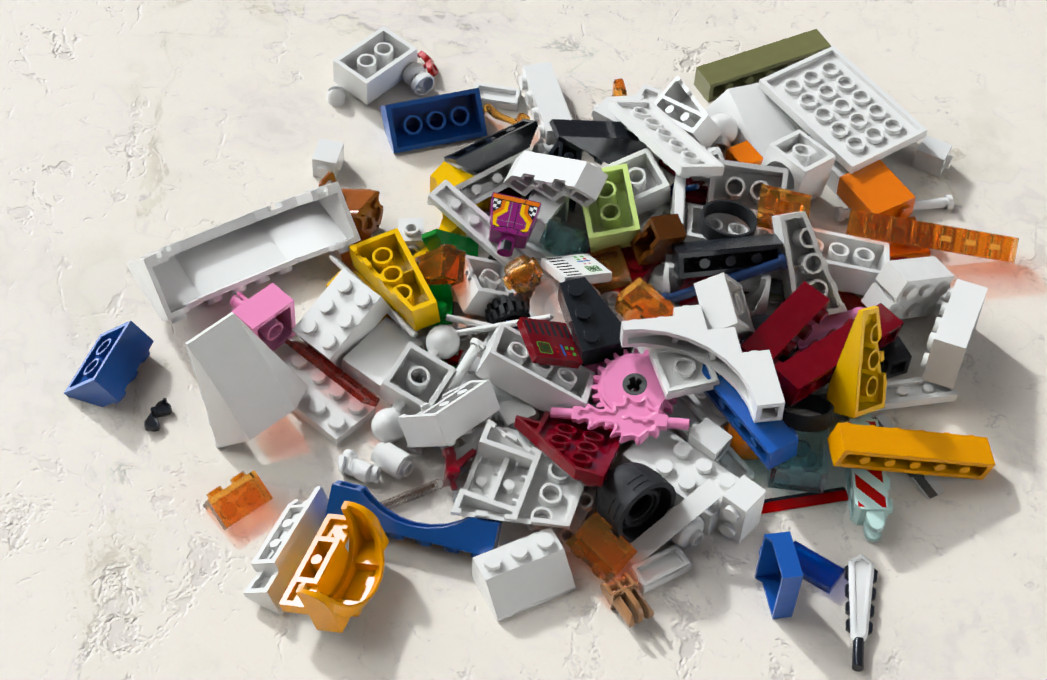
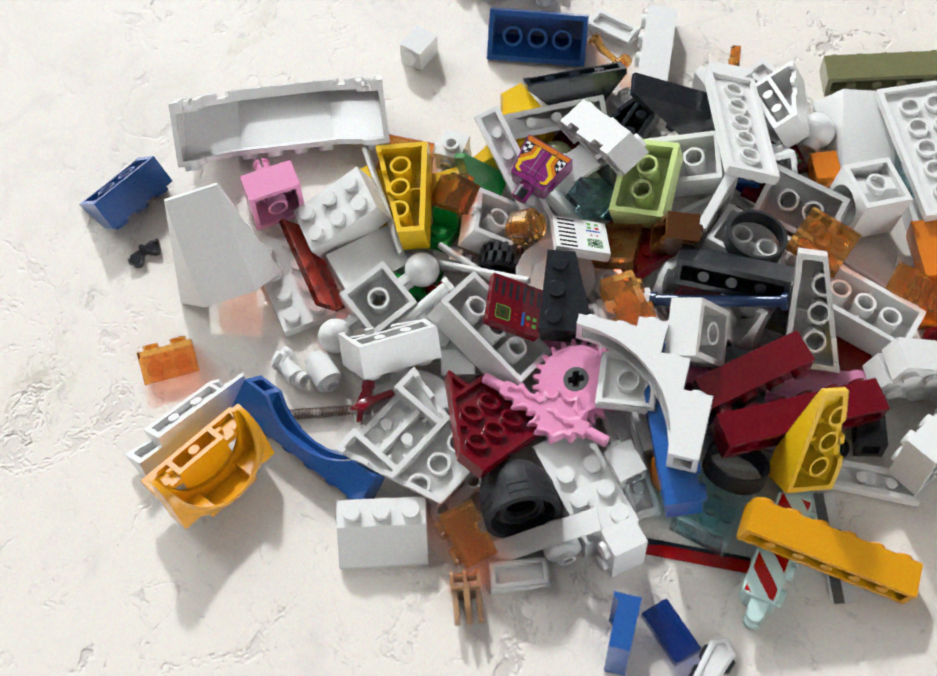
camera: 30 degrees right, 10 degrees up
dark orange piece [319,172,383,240] -> none

